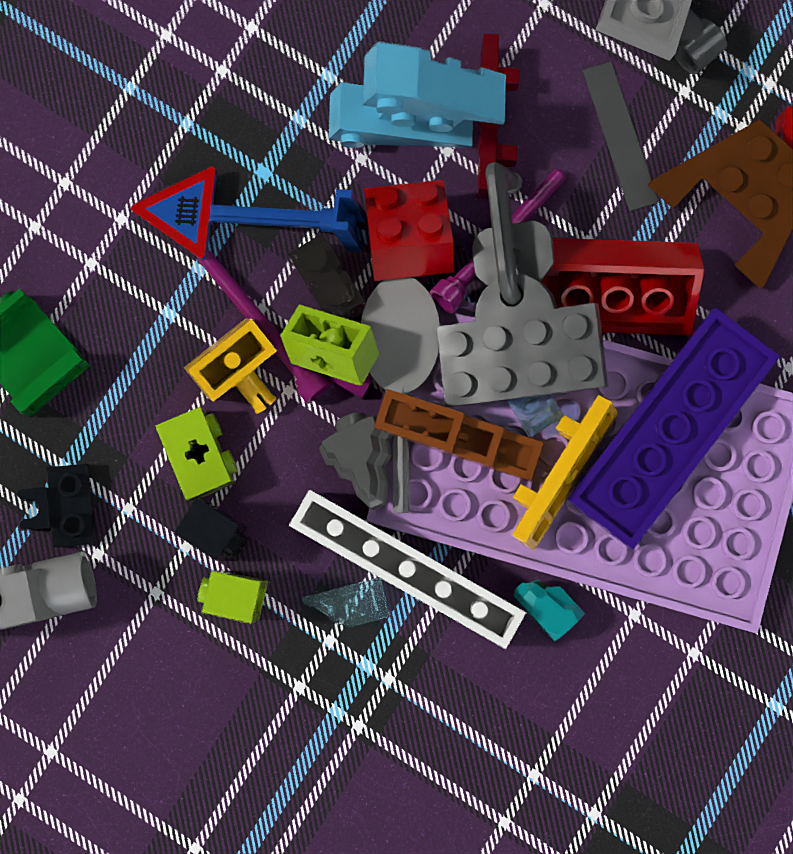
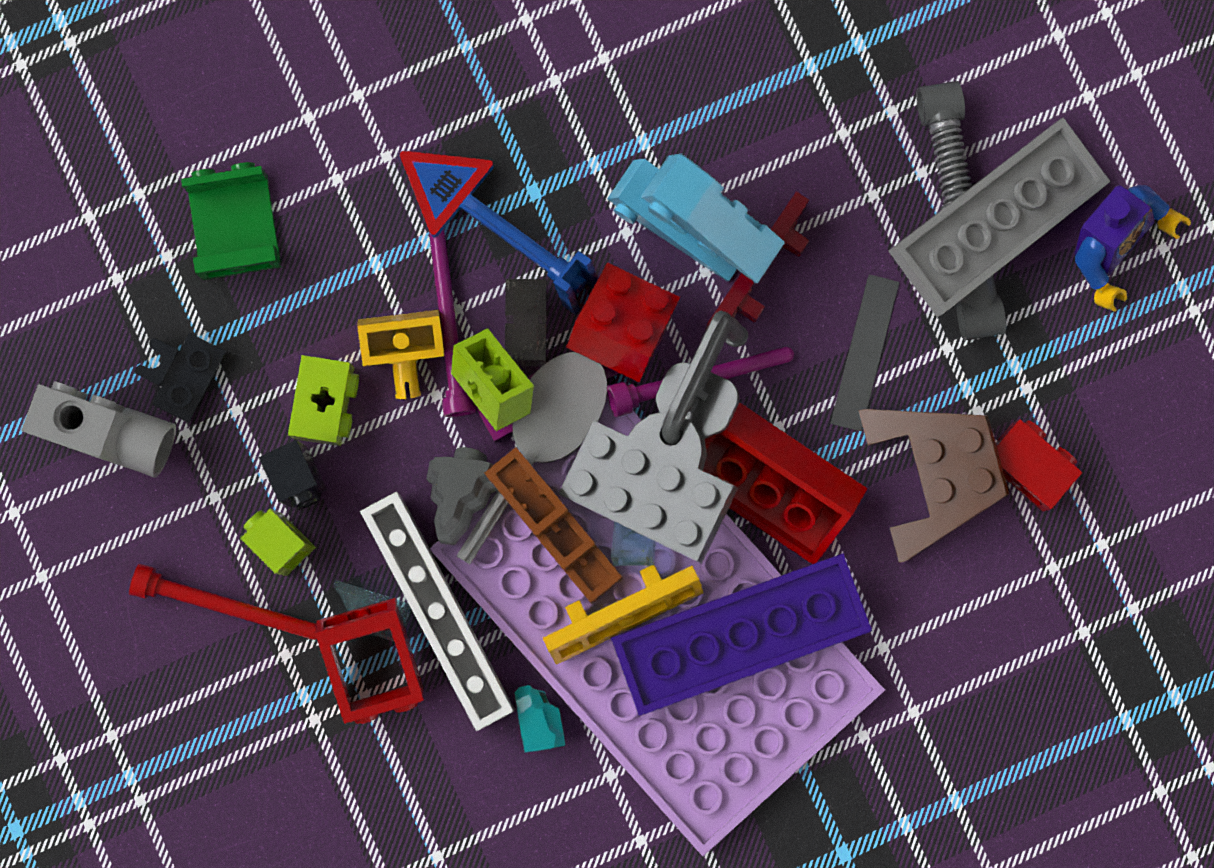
camera: 30 degrees right, 0 degrees up
none -> red piece [129,563,317,640]
none -> red window [315,598,424,724]

